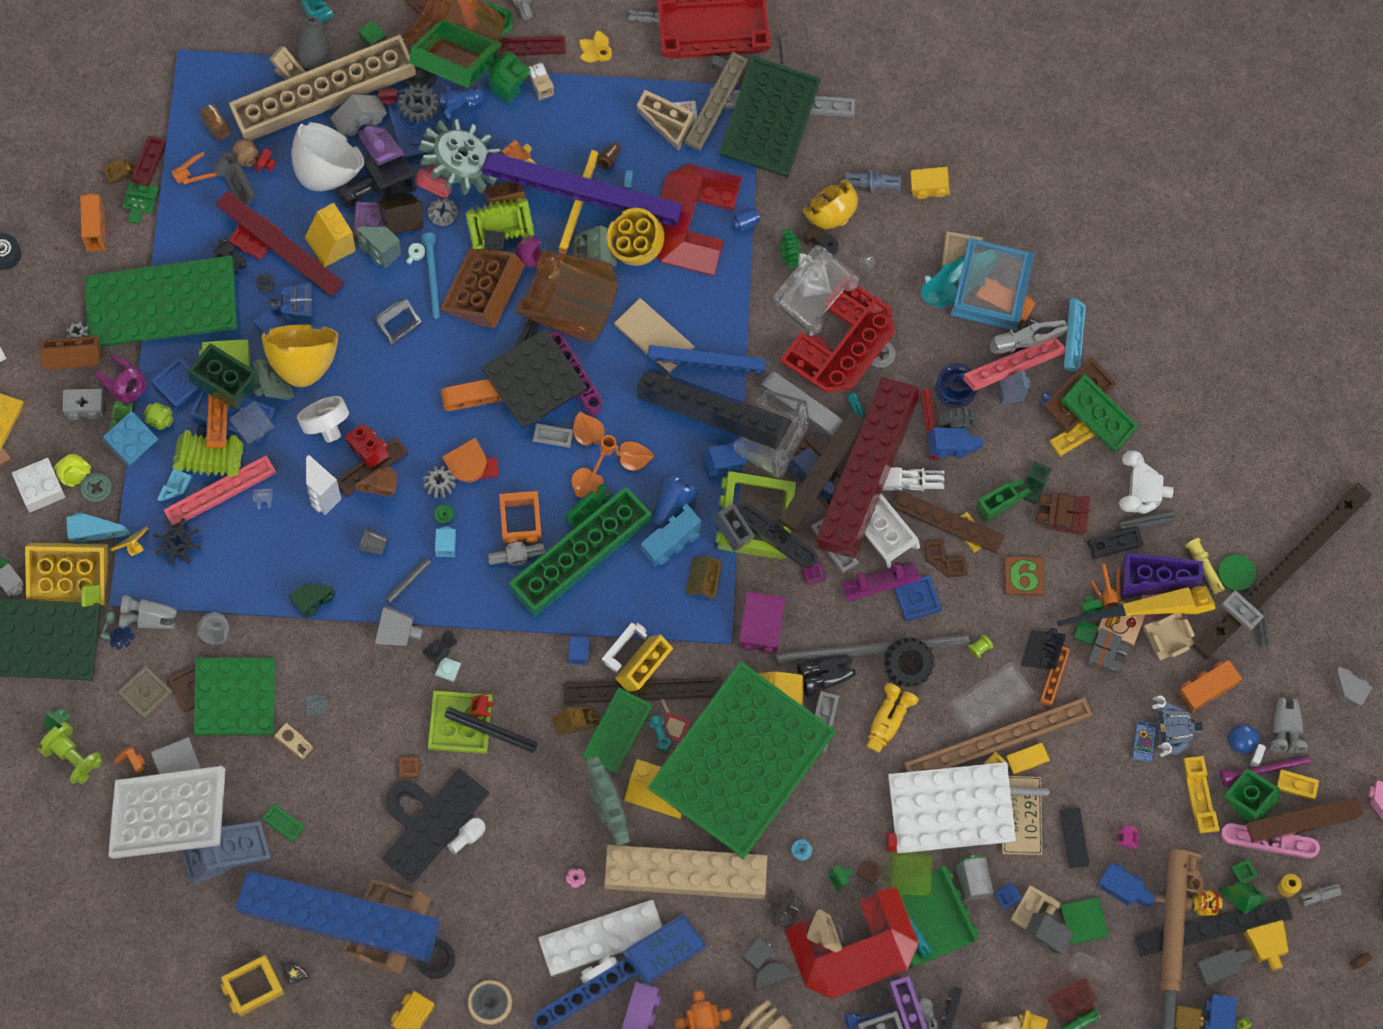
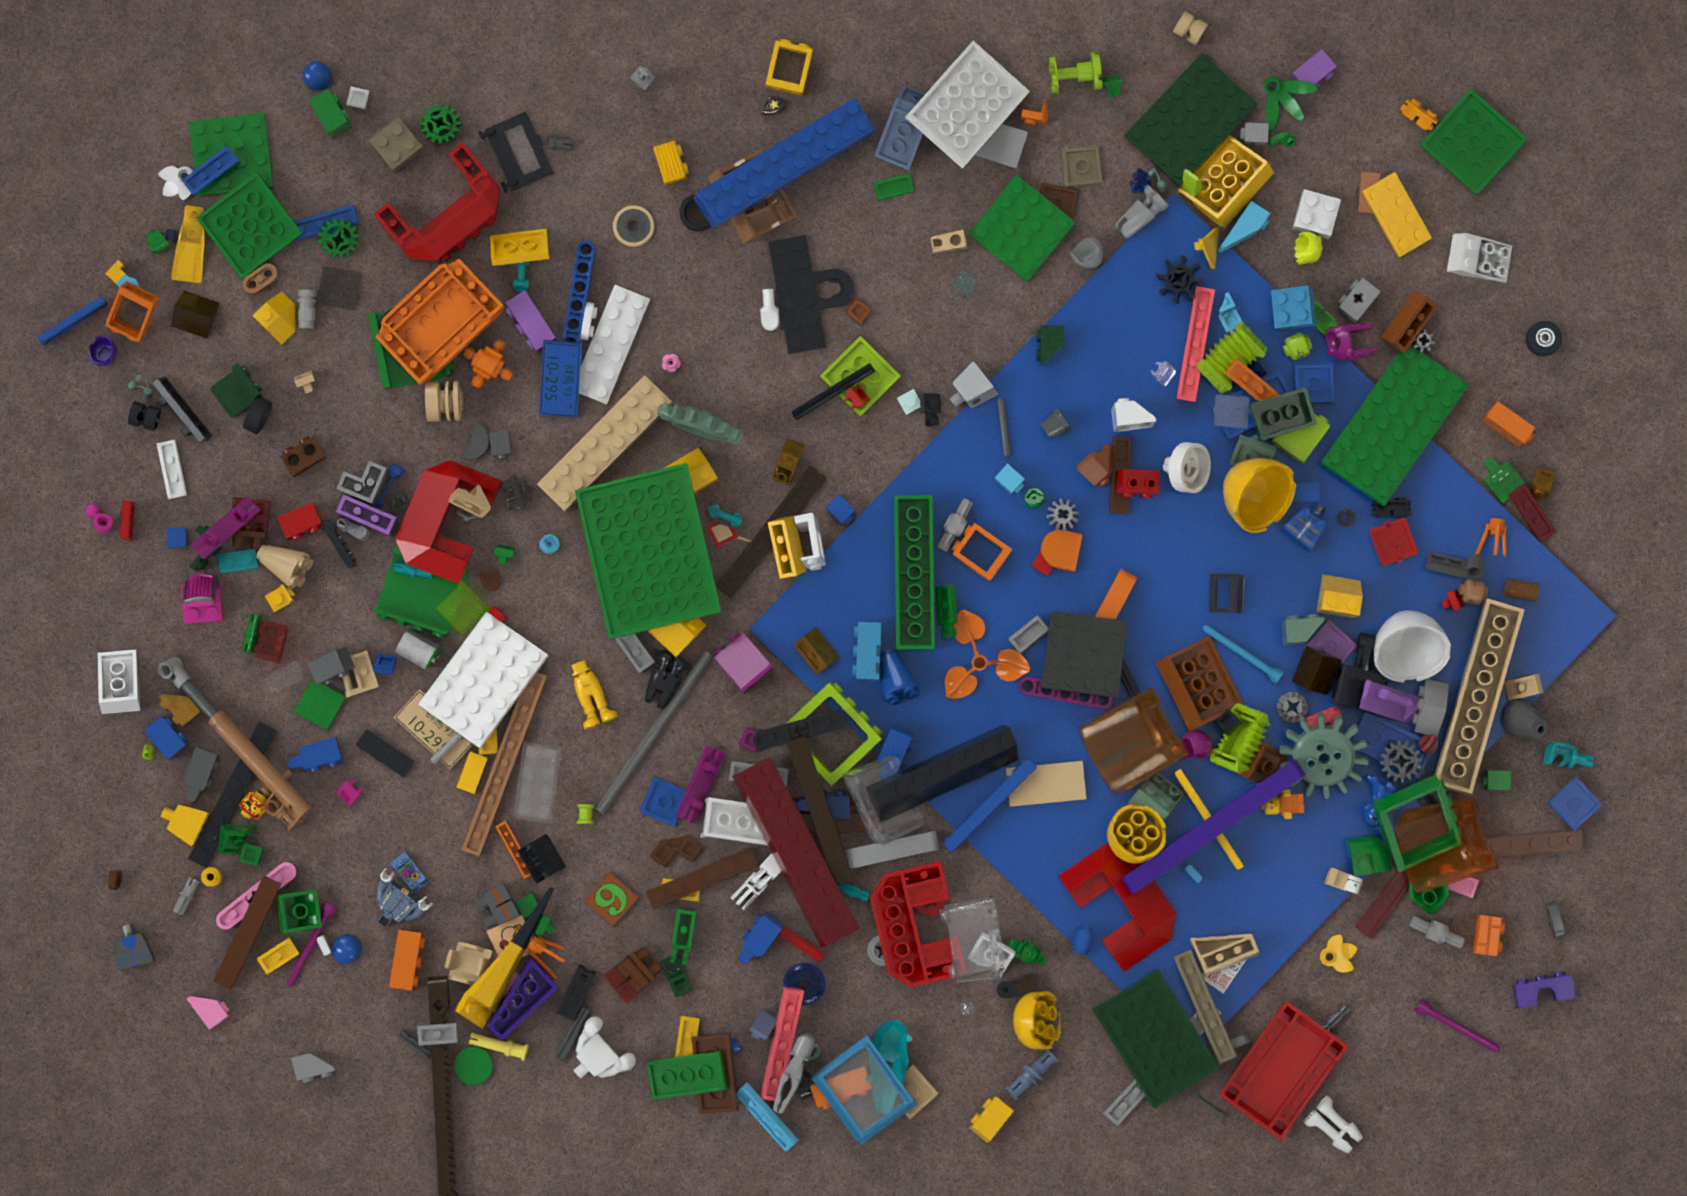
camera: 135 degrees right, 15 degrees up
sand green gear [81,473,112,503] -> none
dark red tile [215,190,344,298] -> none
light aqua piece [406,243,426,264] -> none
green tile [582,687,653,775] -> none
reddish brown cone [597,142,621,169] -> none
dark grey brick [714,504,755,552] -> none
black tyre [883,638,935,687] -> none
dark grey gear [938,407,980,430] -> none
yellow slope [1184,756,1220,834] -> none
light grey piece [1270,697,1308,753] -> none

